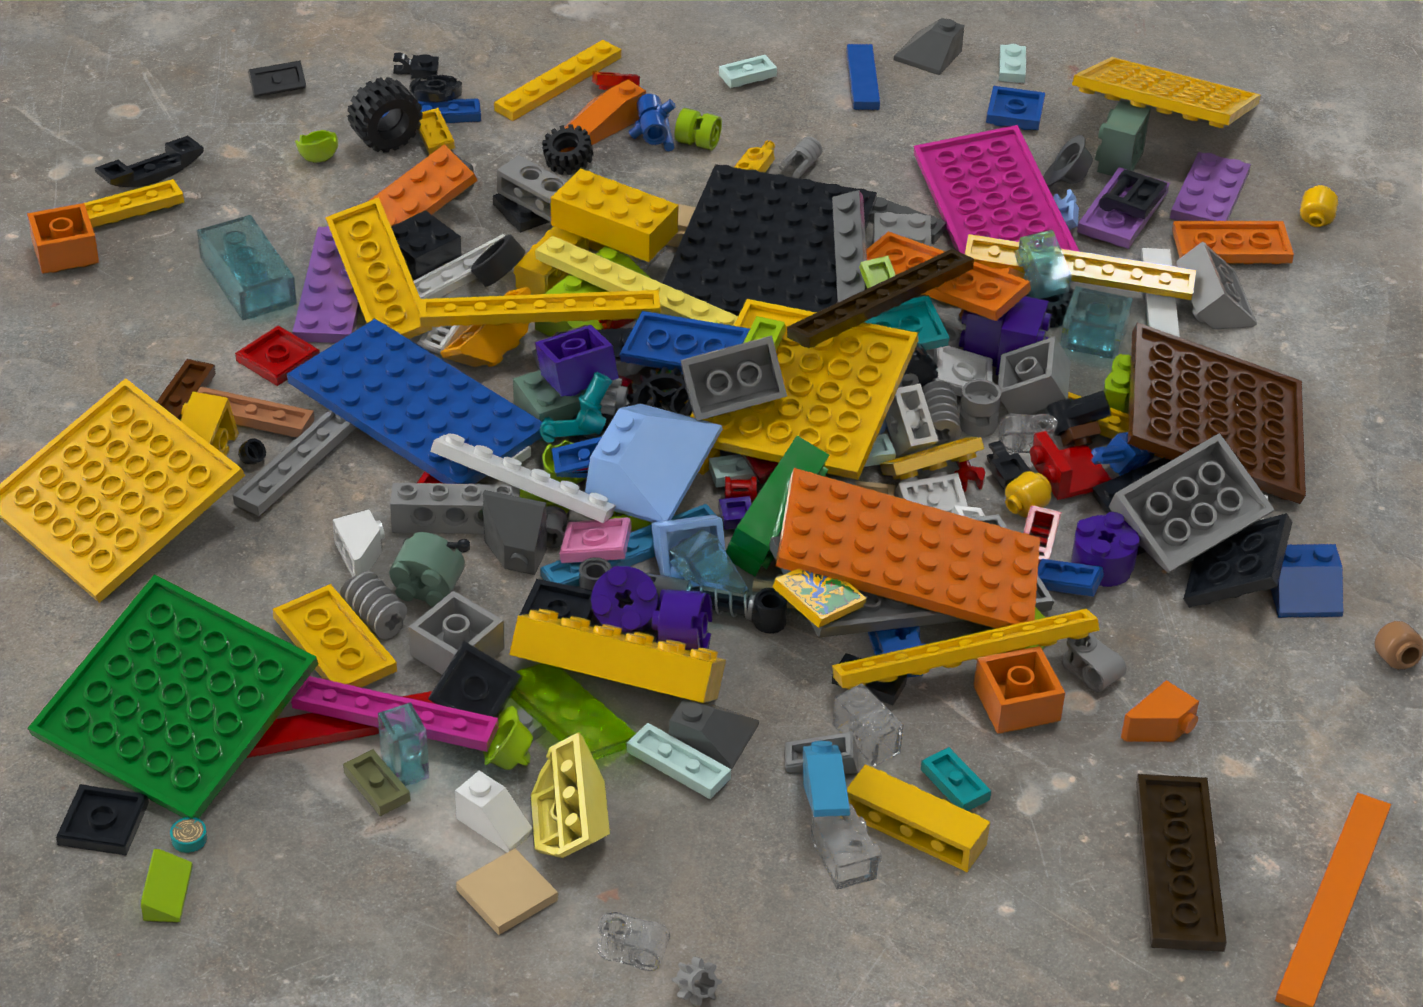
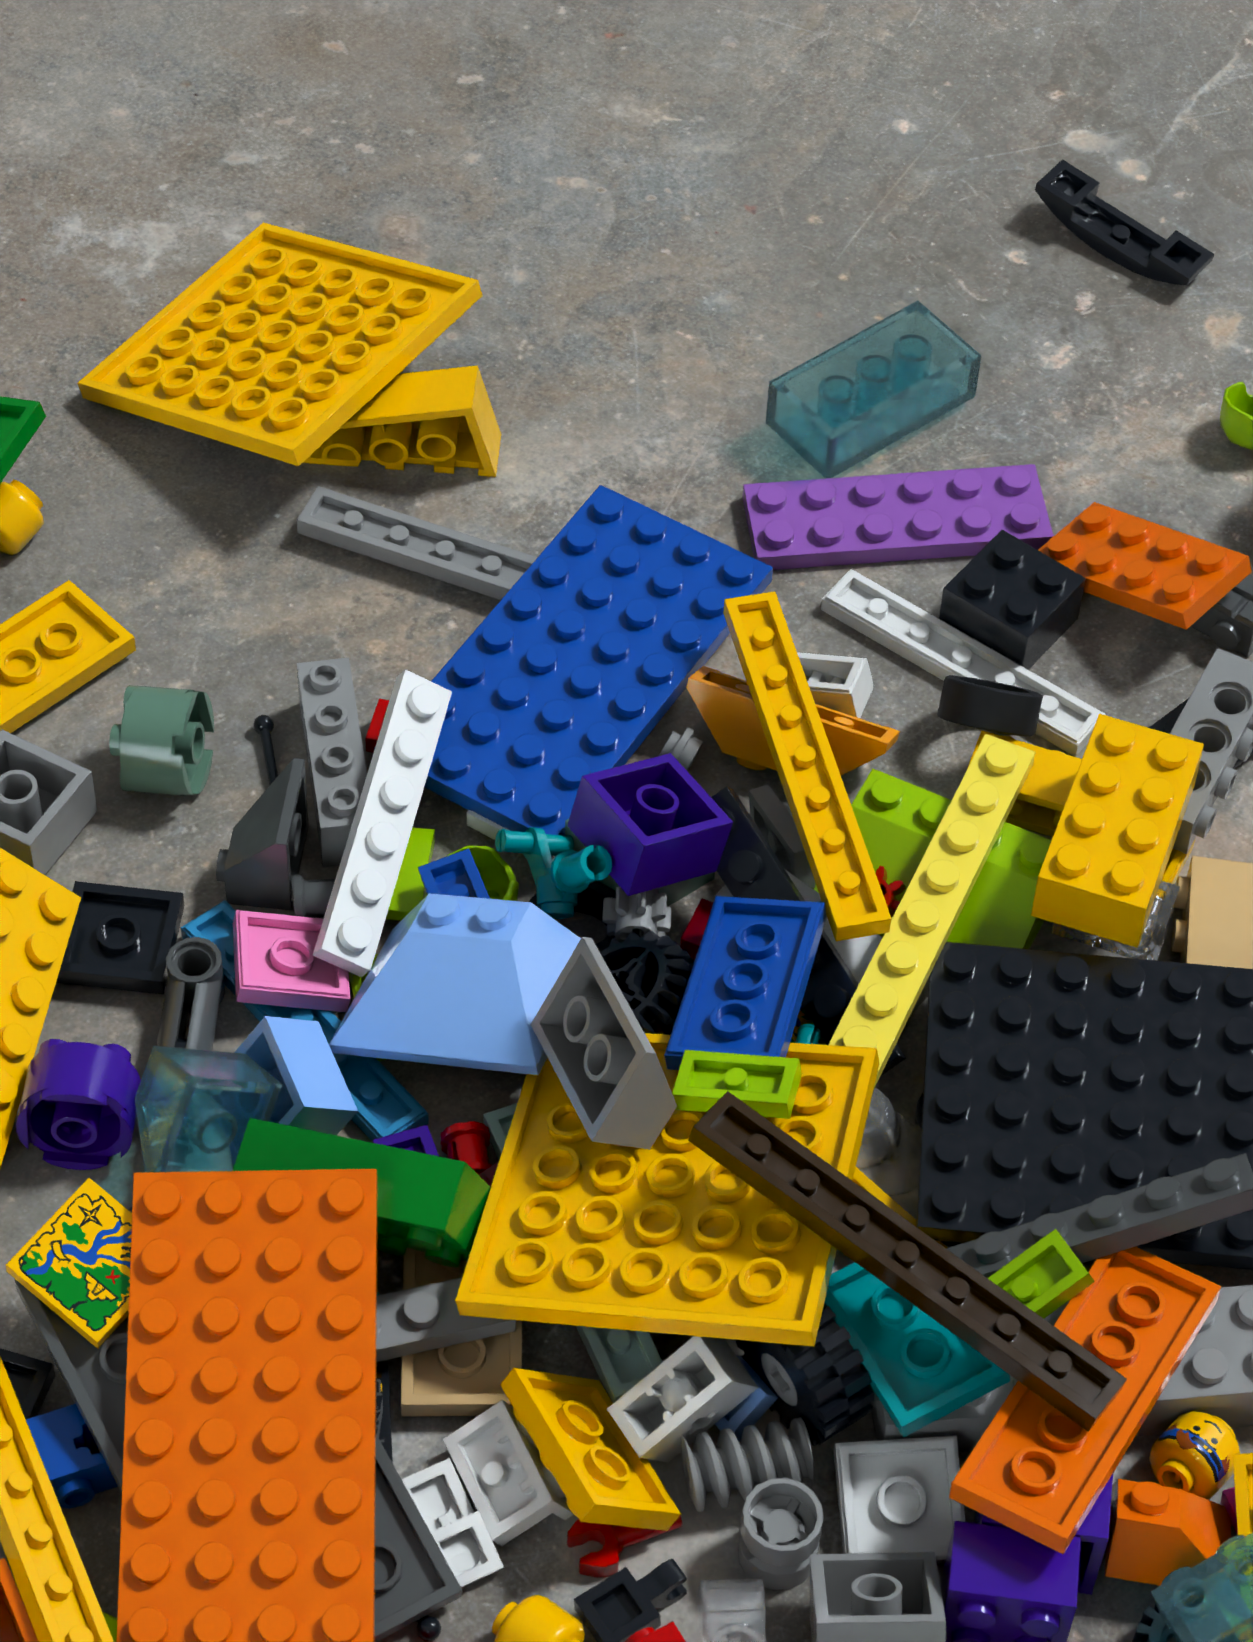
camera: 80 degrees right, 10 degrees up
orange brick [27,203,99,274] -> none
yellow plate [84,179,184,228] -> none
reddish brown plate [156,359,216,421] -> none
nougat plate [197,387,314,438] -> none
red tile [235,325,320,386] -> none
black hinge [238,438,266,465] -> none
yellow plate [325,197,433,339] -> none
white slope [333,510,385,577] -> none
light grey piece [340,571,407,640] -> none
dark purple brick [591,566,660,635] -> none
none -> light grey plate [659,727,704,771]

